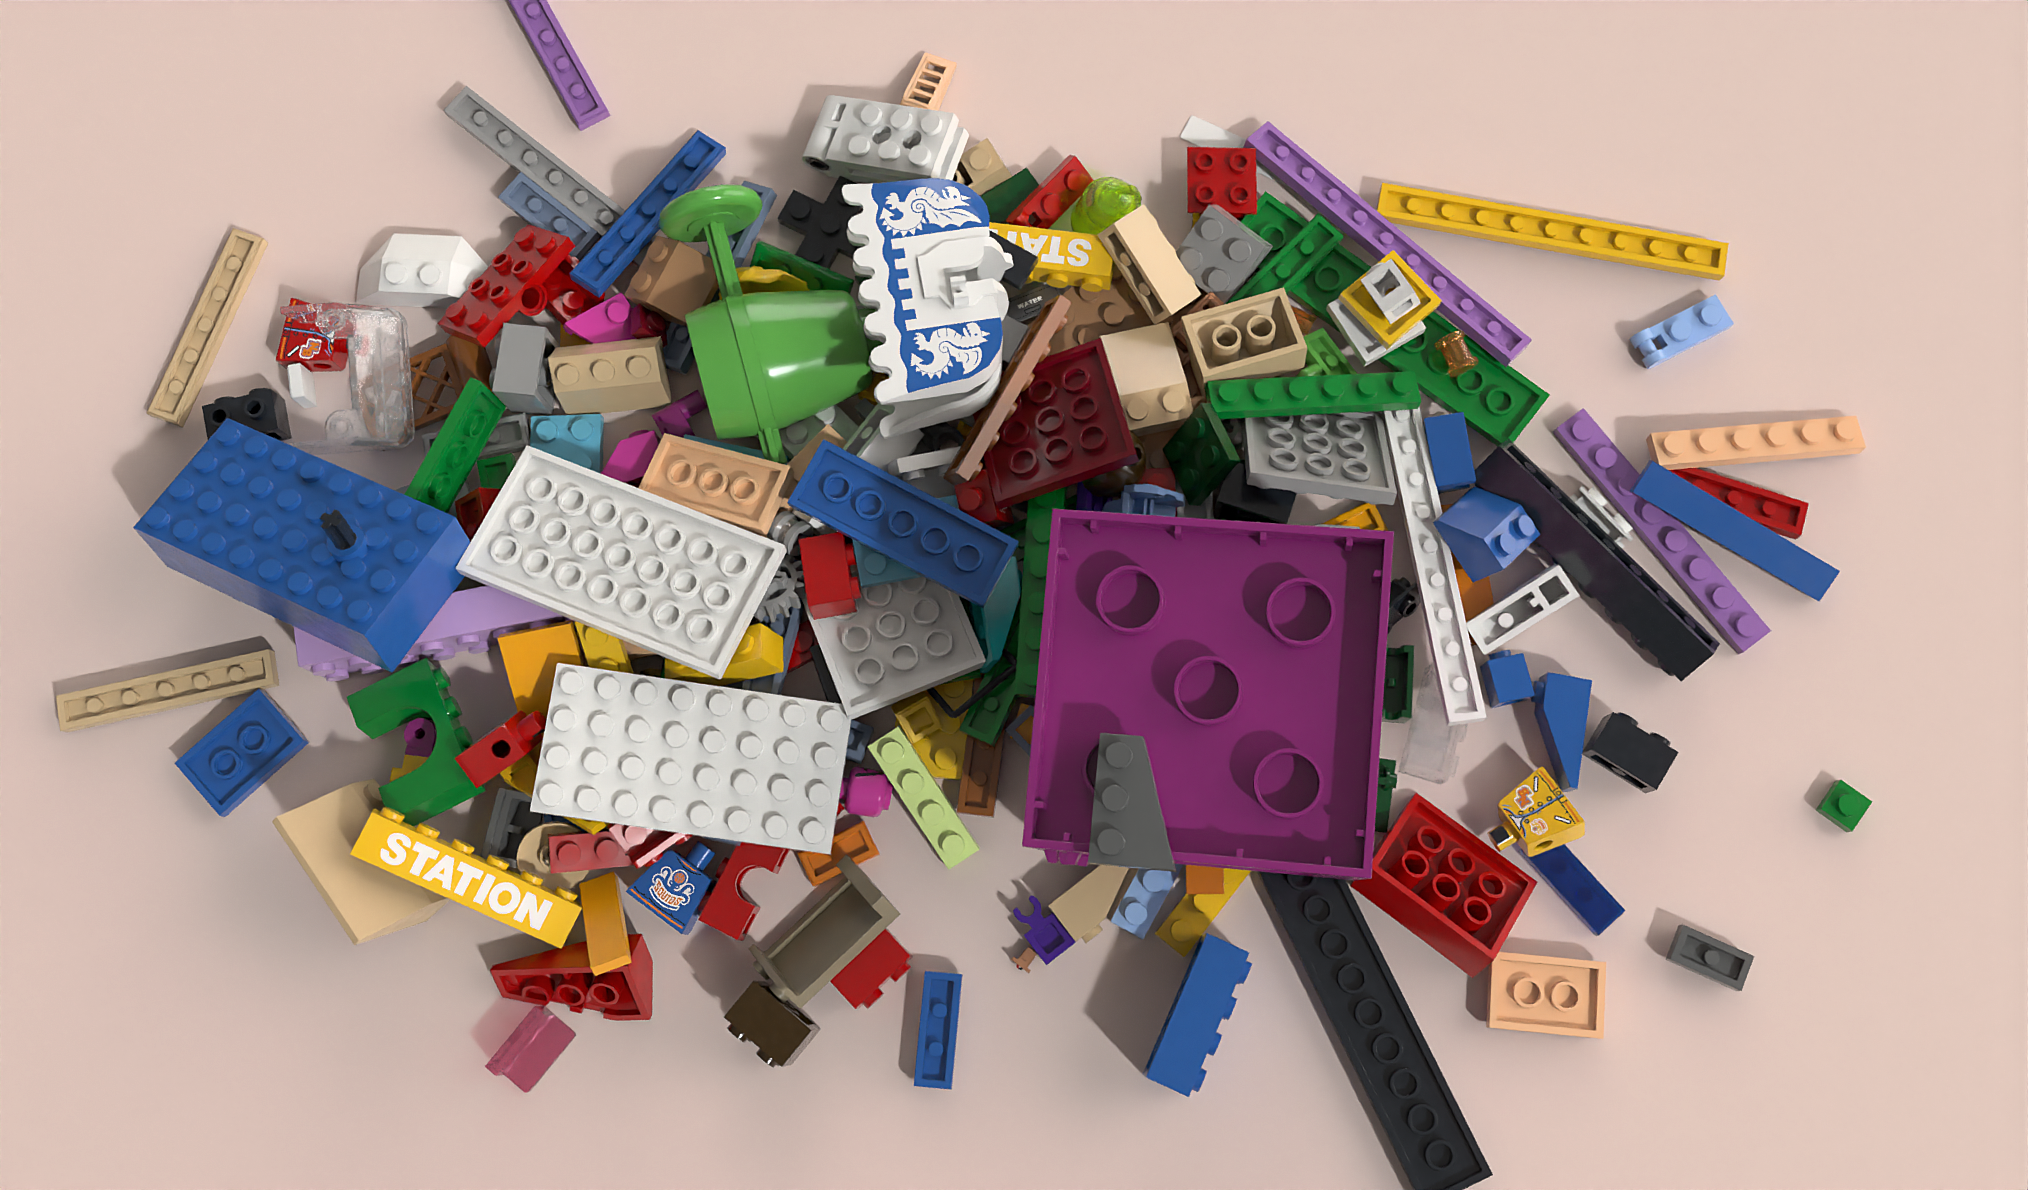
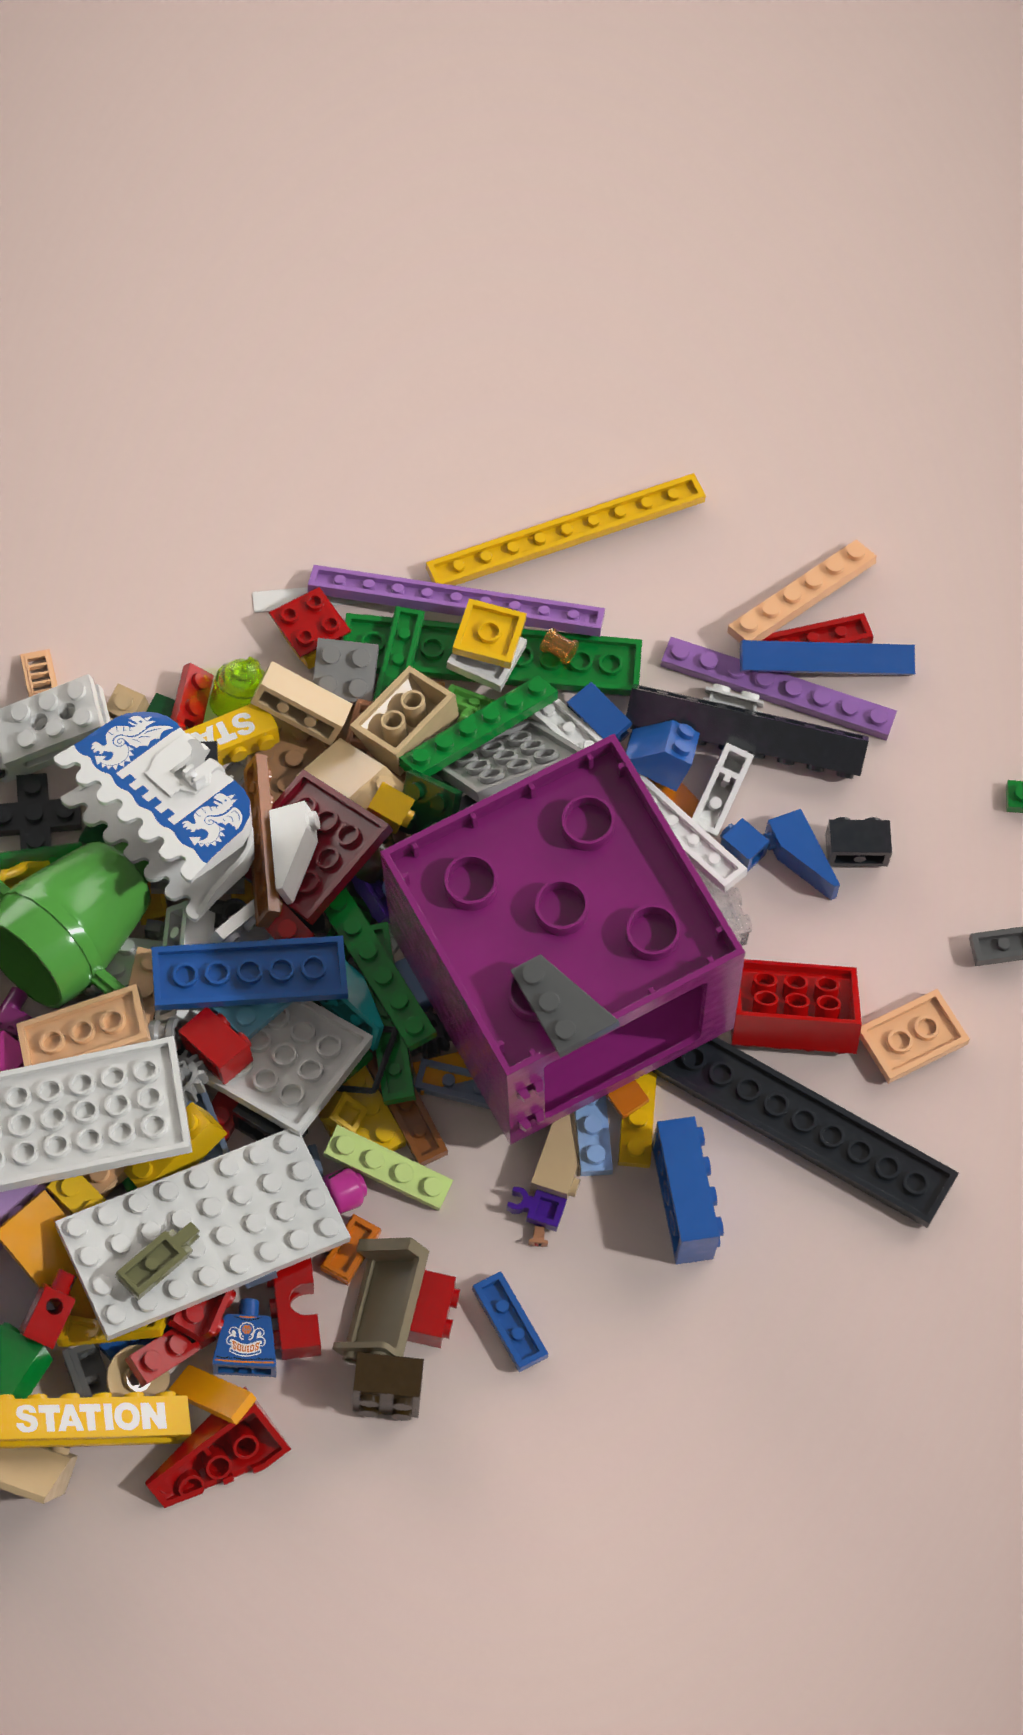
camera: 45 degrees left, 15 degrees down
clear pink panel [485,1006,576,1093] -> none
white brick [1361,259,1421,324] -> none
yellow torso [1487,766,1585,857] -> none
clear blue tile [1518,844,1626,936] -> none
light blue plate [1629,294,1734,369] -> none
none -> olive hinge [115,1222,200,1301]
none -> white slope [269,801,320,905]
none -> yellow brick [367,782,415,834]

